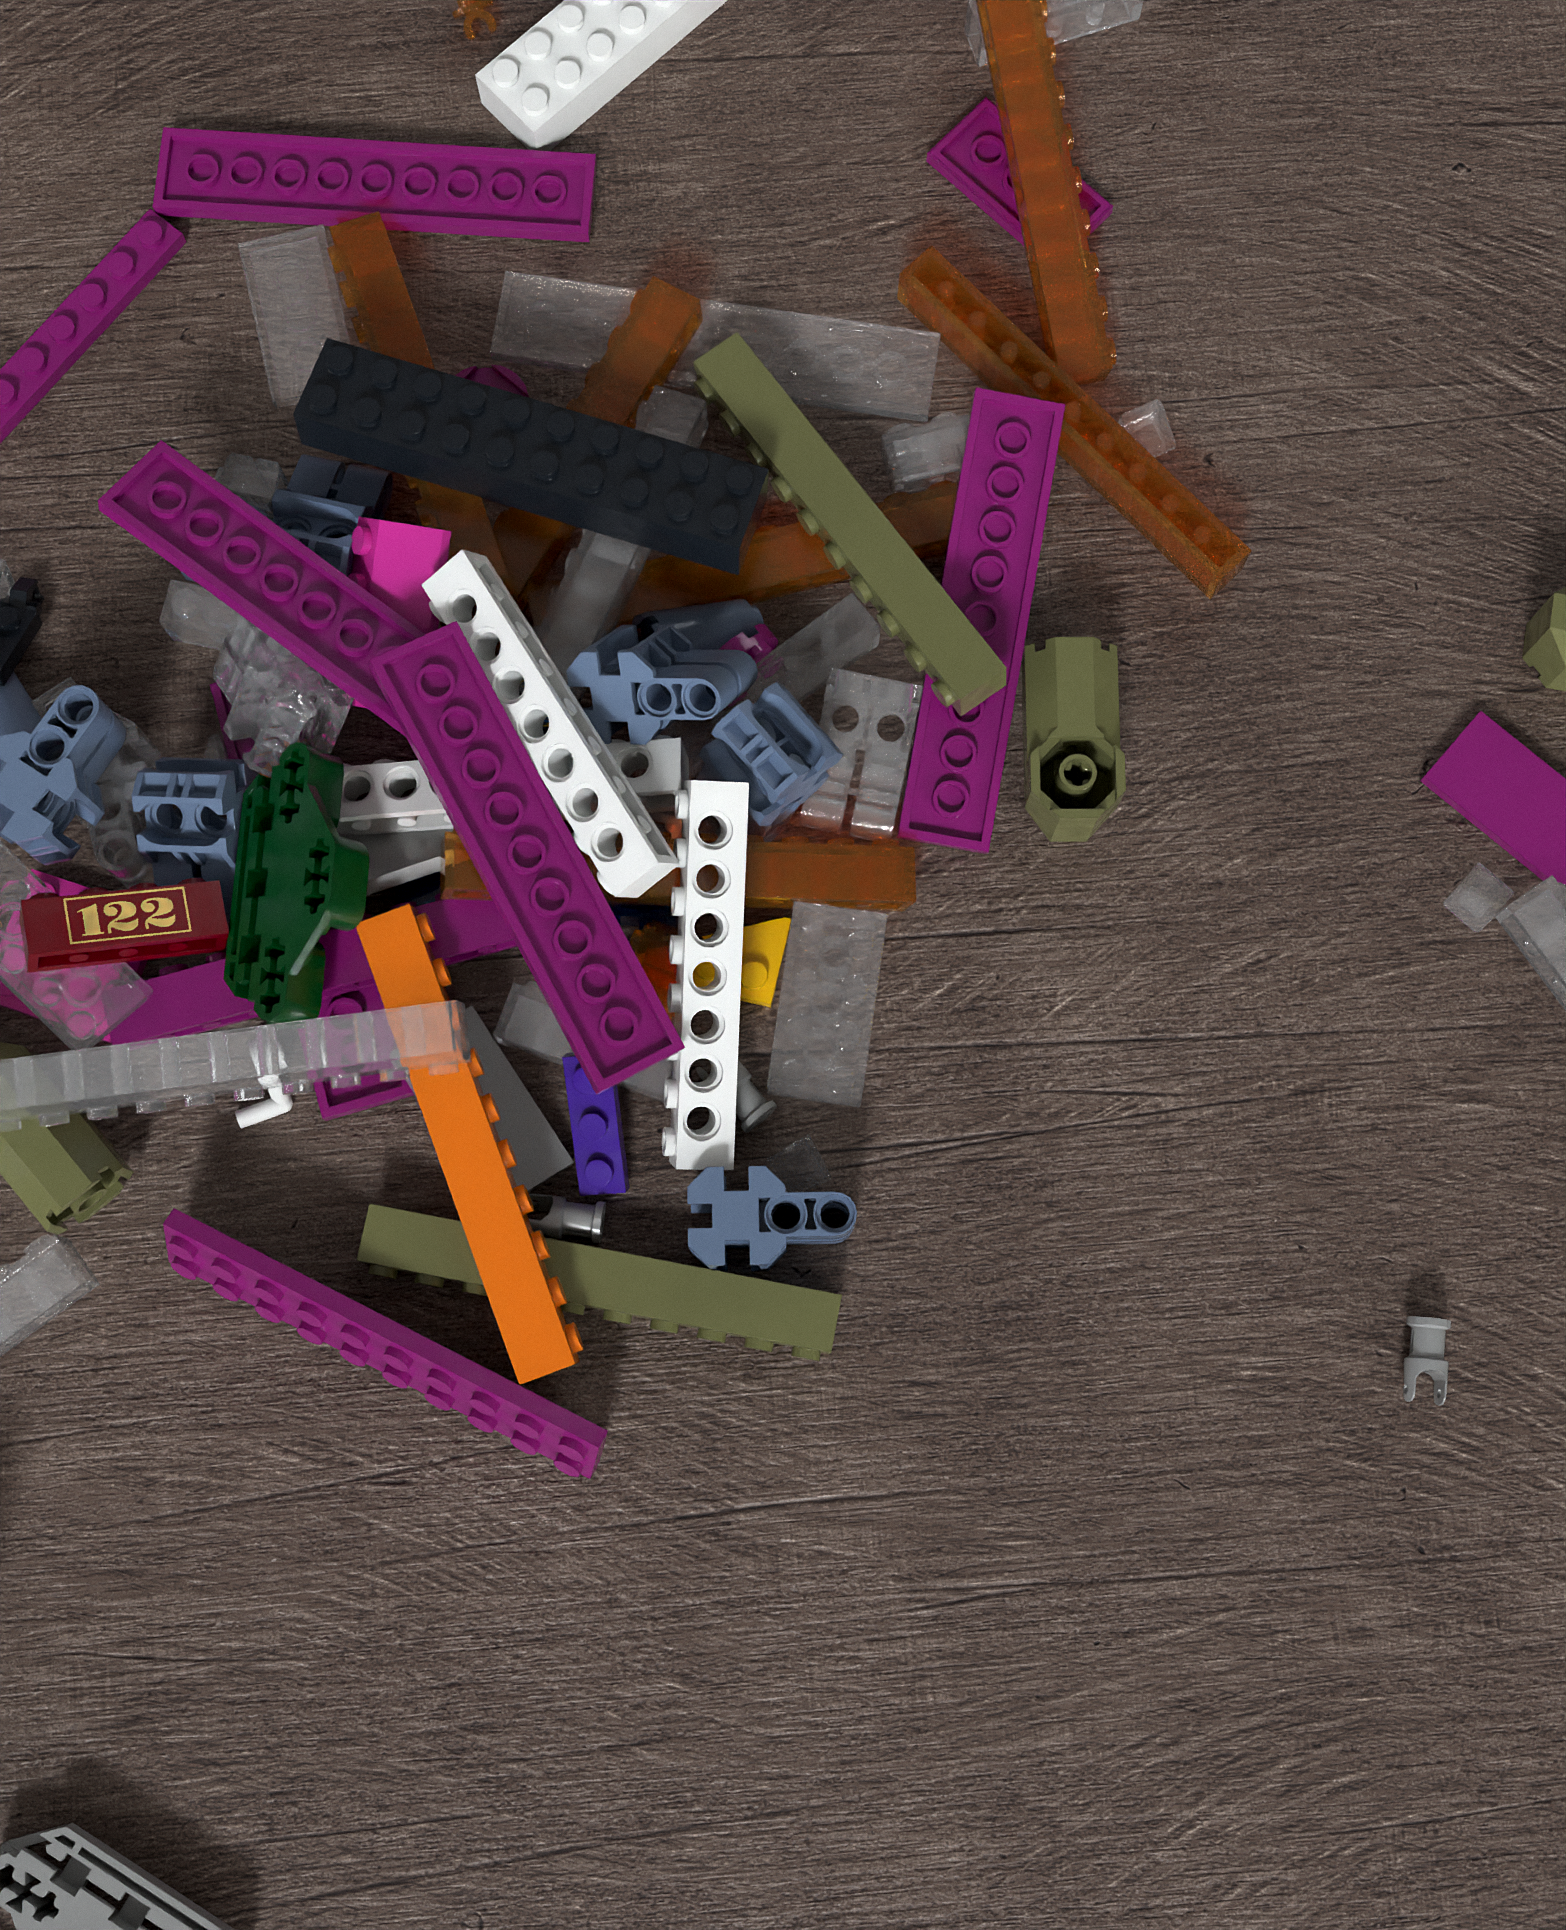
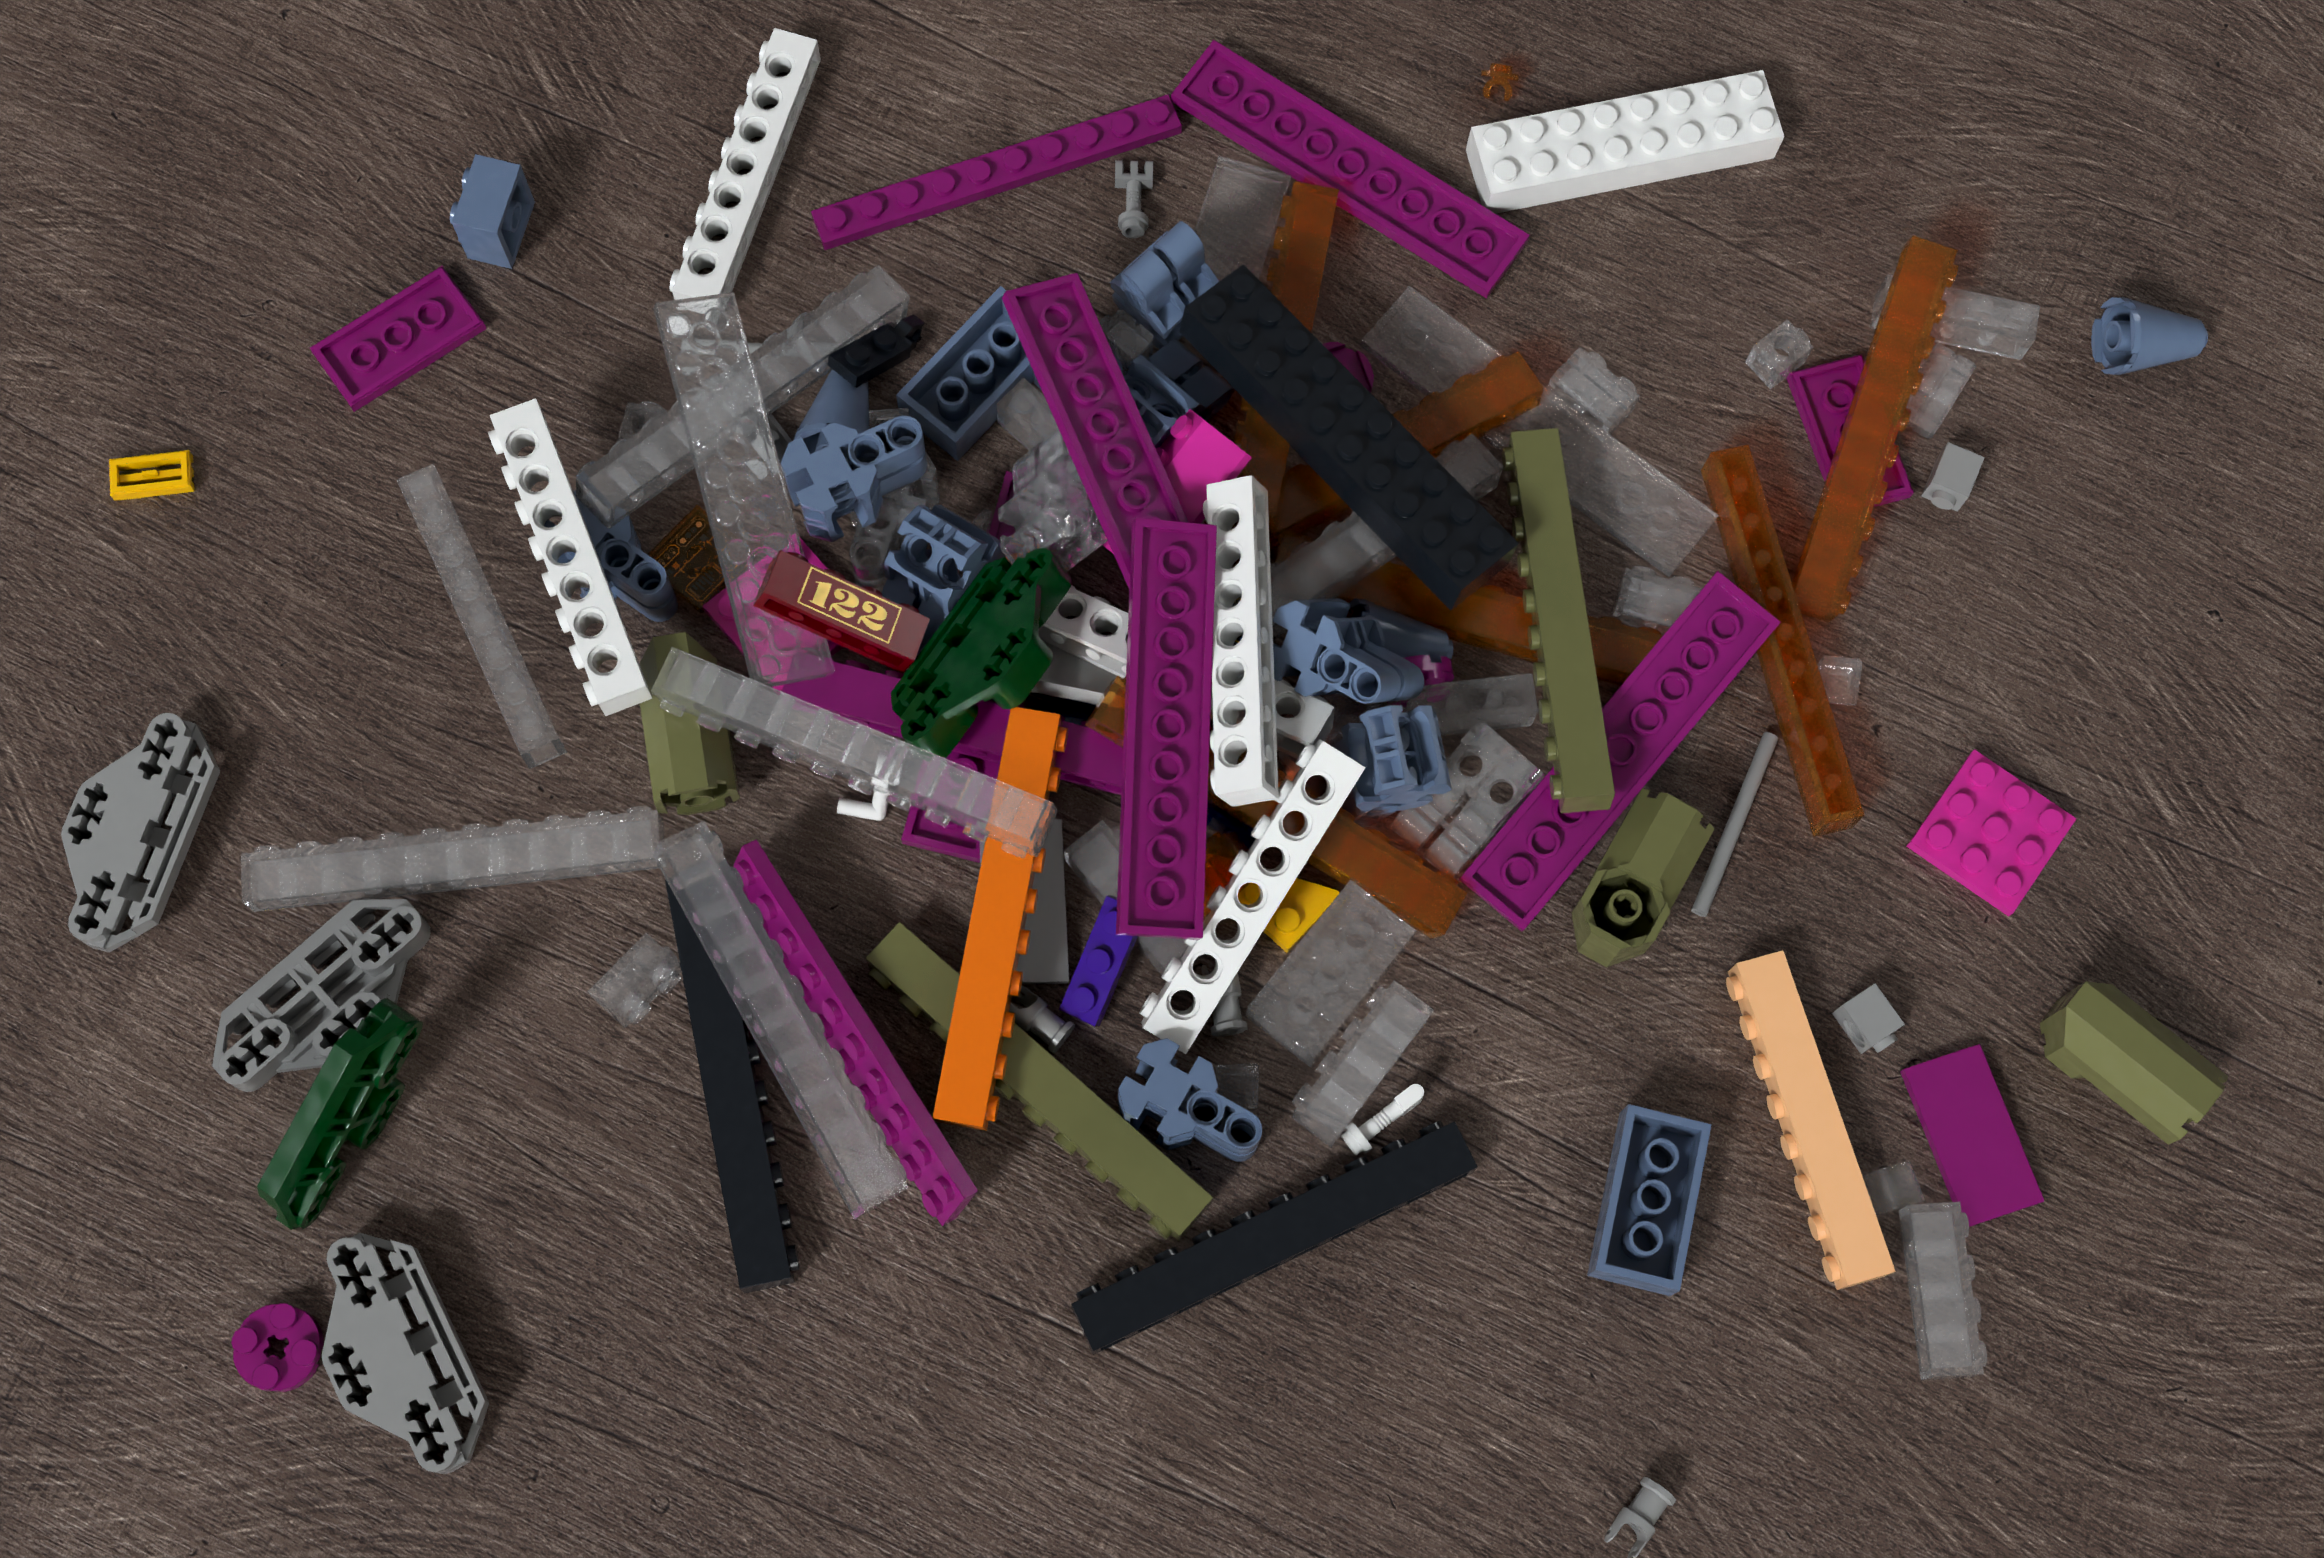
camera: 25 degrees right, 5 degrees down
none -> clear bracket [587,933,681,1029]
none -> clear brick [652,821,909,1220]
none -> black brick [665,870,800,1294]
none -> sand blue brick [896,286,1034,461]
none -> black brick [1071,1120,1478,1355]
none -> sand blue connector [1110,221,1219,349]
none -> light grey hinge [1115,160,1153,238]
none -> clear brick [1291,980,1434,1148]
none -> white hinge [1341,1084,1424,1155]
none -> clear brick [1546,347,1640,440]
none -> sand blue brick [1587,1104,1712,1296]
none -> light grey piece [1691,732,1779,917]
none -> light nougat brick [1726,950,1896,1290]
none -> clear brick [1745,319,1813,390]
none -> light grey brick [1832,983,1905,1054]
none -> clear brick [1891,343,1976,439]
none -> dark pink plate [1906,749,2077,917]
none -> light grey brick [1921,442,1985,512]

